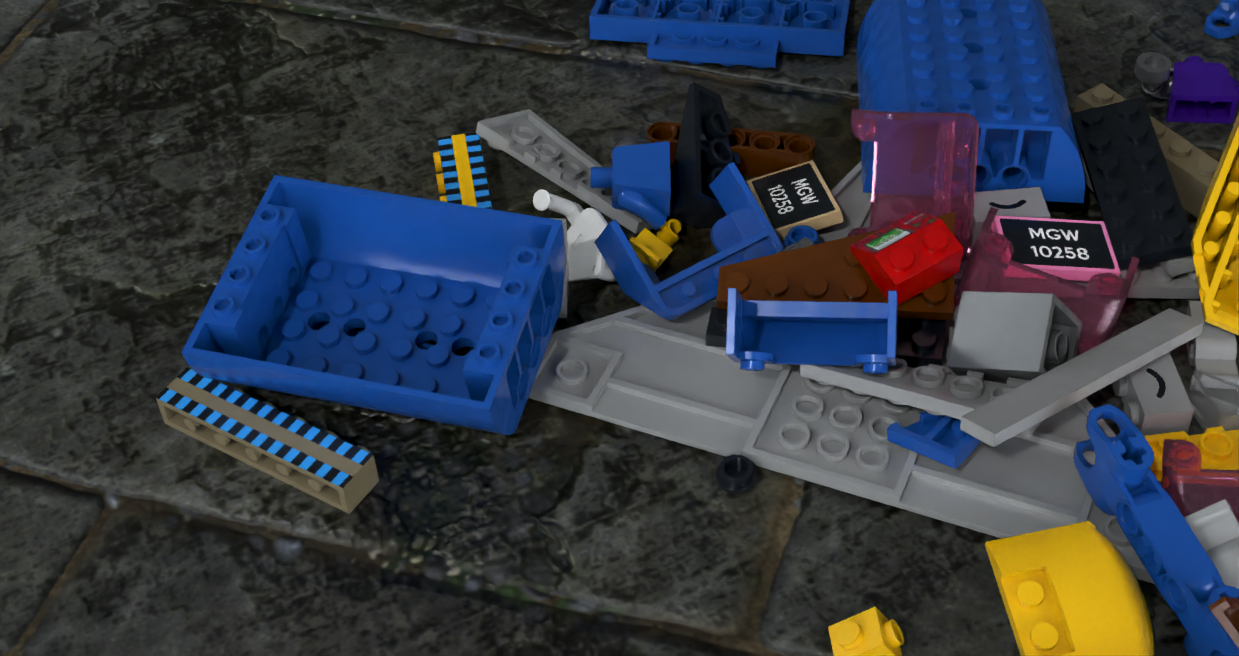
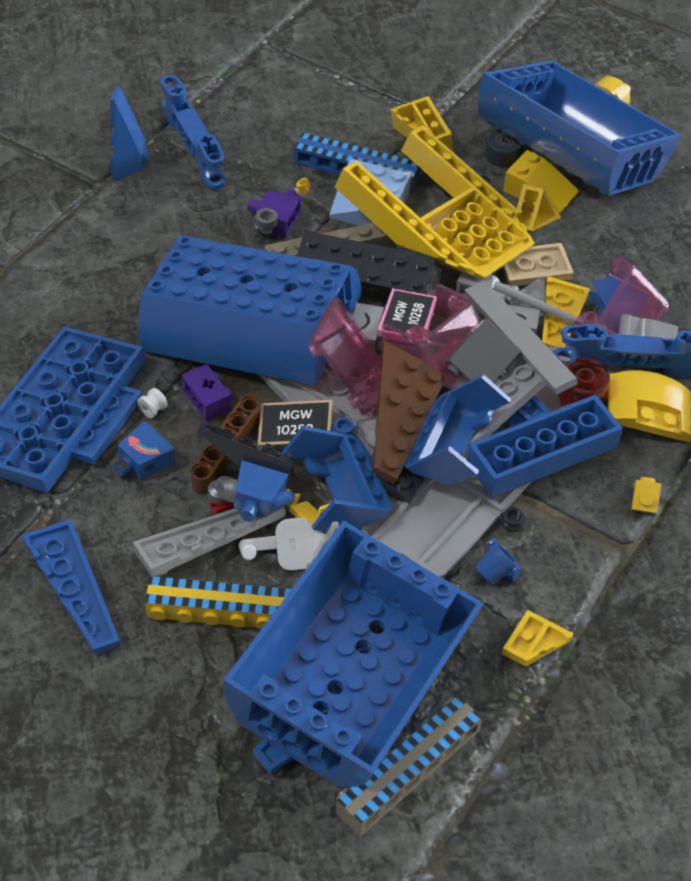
camera: 80 degrees left, 5 degrees up
red slope [850,211,964,305] -> none
none -> blue wing [22,519,121,655]
none -> blue torso [113,421,176,479]
none -> white wheel [137,388,168,418]
none -> dark purple brick [182,364,233,422]
none -> blue brick [467,395,623,498]
none -> blue piece [476,538,521,584]
none -> light grey bar [492,281,616,335]
none -> yellow wing [502,610,573,666]
none -> clear red brick [558,357,610,407]

